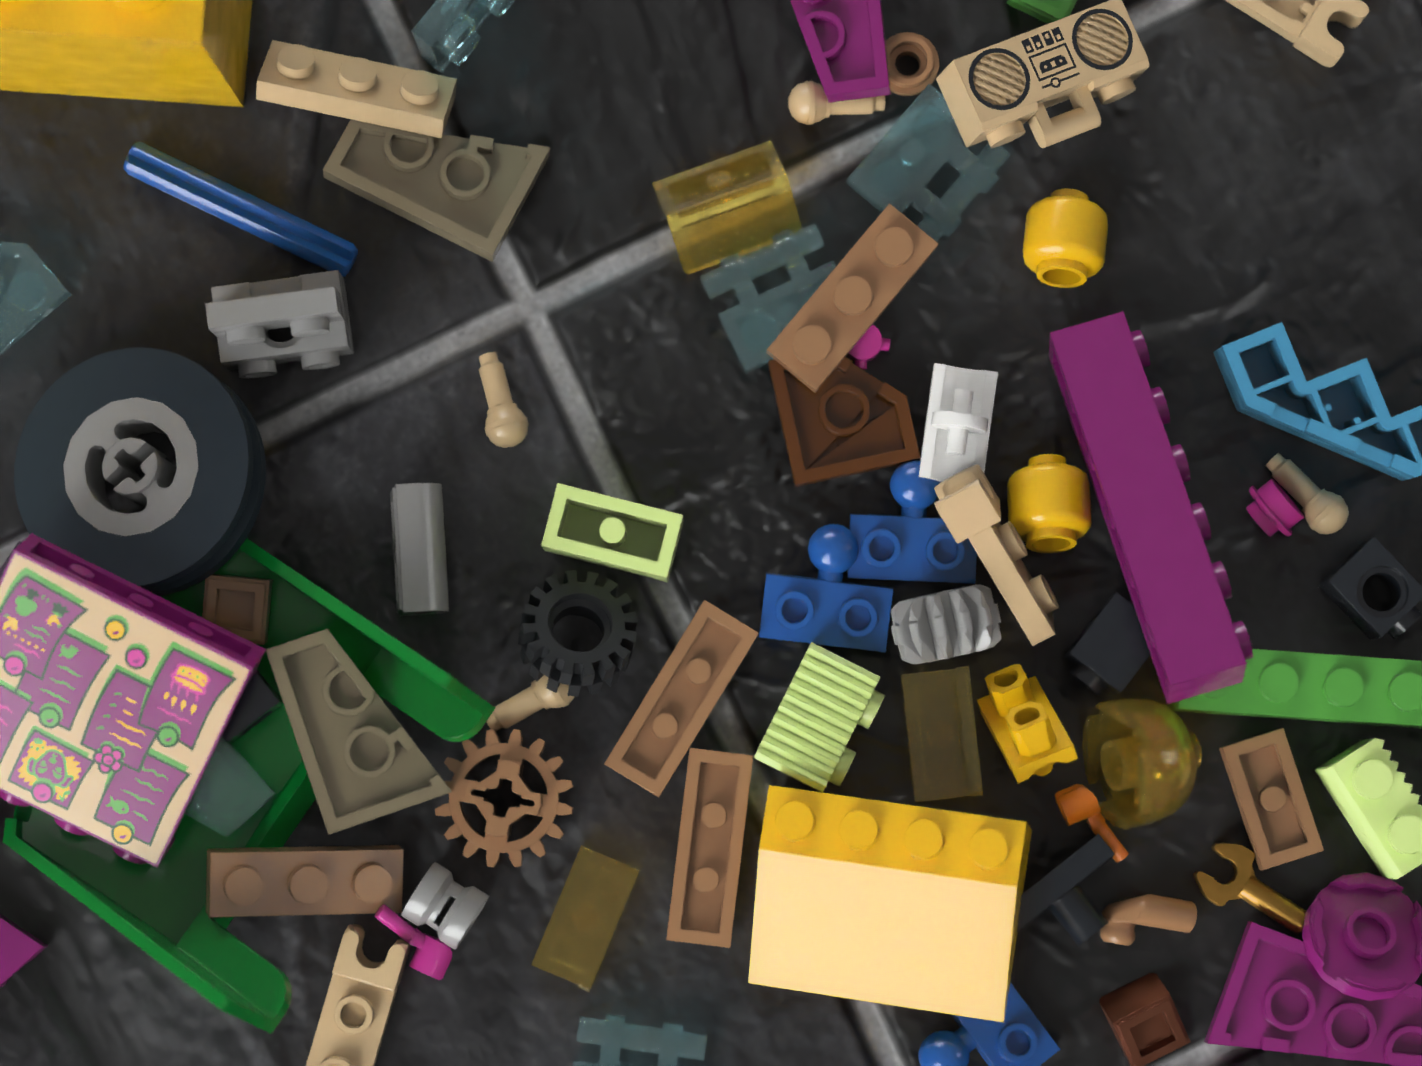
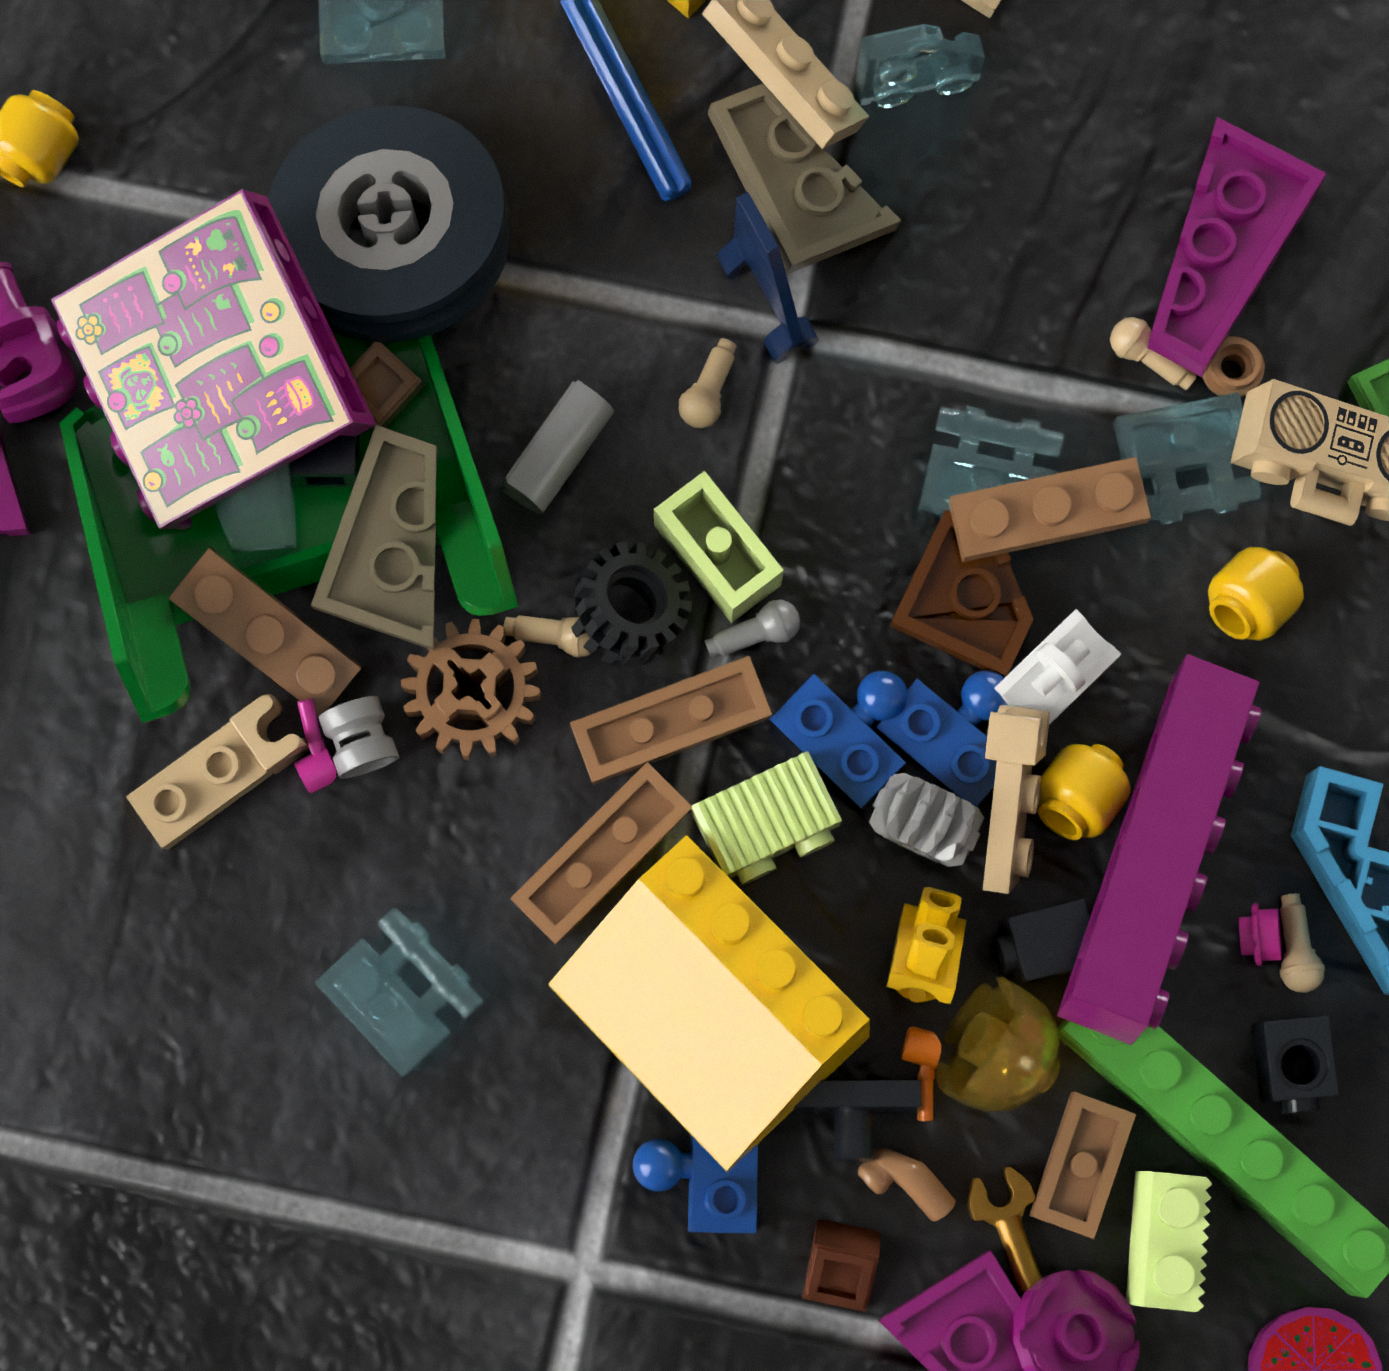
camera: 35 degrees right, 5 degrees down
light grey brick [205,270,354,379] -> none
clear yellow panel [532,846,641,992] -> none
clear yellow panel [652,140,803,274] -> none
dark pink piece [847,325,891,370] -> none
clear yellow panel [900,666,983,802] -> none
none -> light grey piece [705,599,800,658]
none -> dark blue flag [717,192,819,364]

